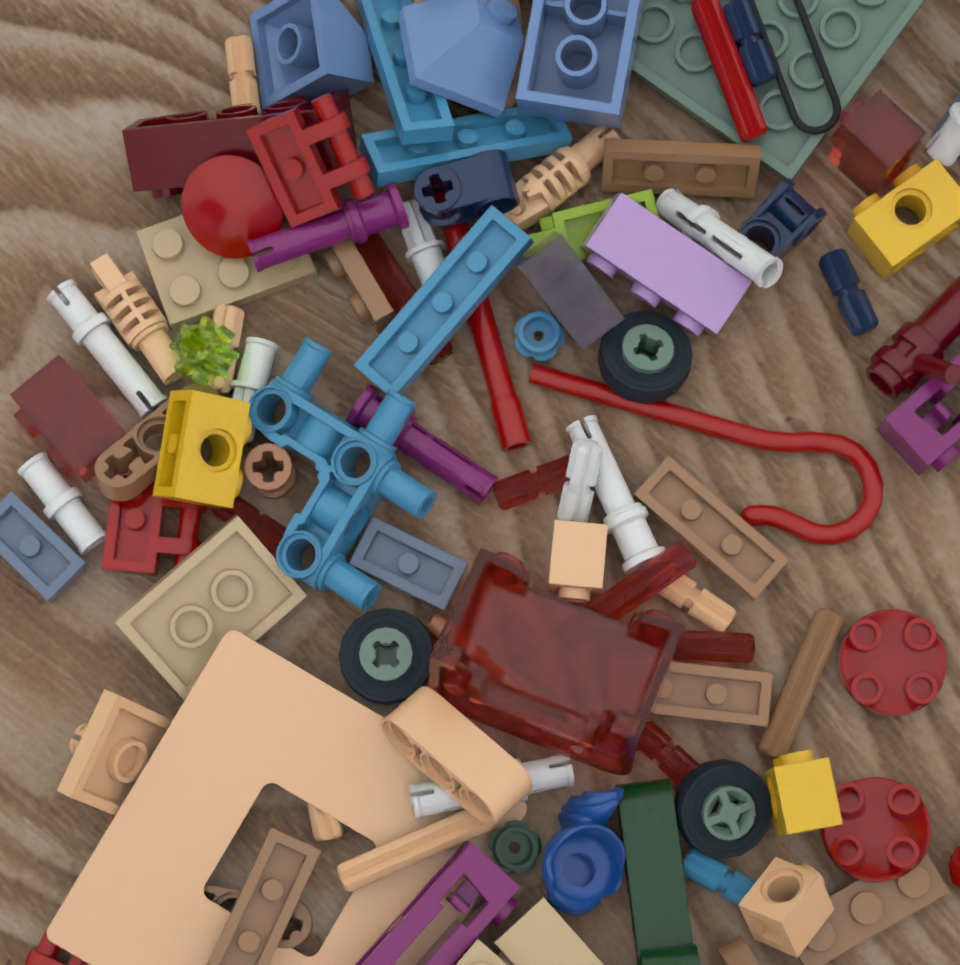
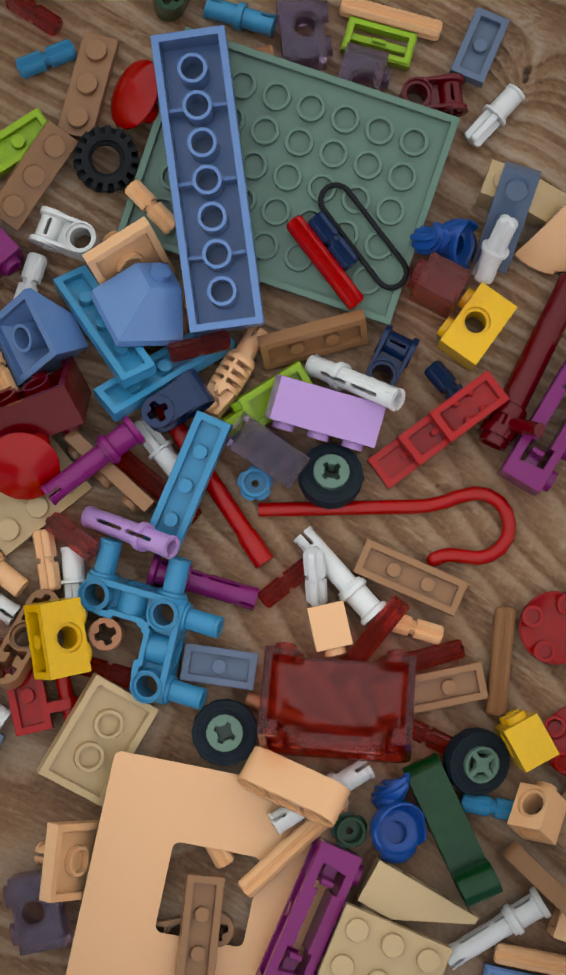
camera: 25 degrees left, 5 degrees up
clear neon green gear [169,316,240,386] -> none
red plate [246,93,375,228] -> none
none -> clear purple brick [3,868,70,956]
none -> clear red piece [45,512,100,561]
none -> lavender pin [81,505,180,559]
none -> clear red piece [168,330,231,362]
none -> red slope [367,370,510,490]
none -> blue hair [410,218,478,273]

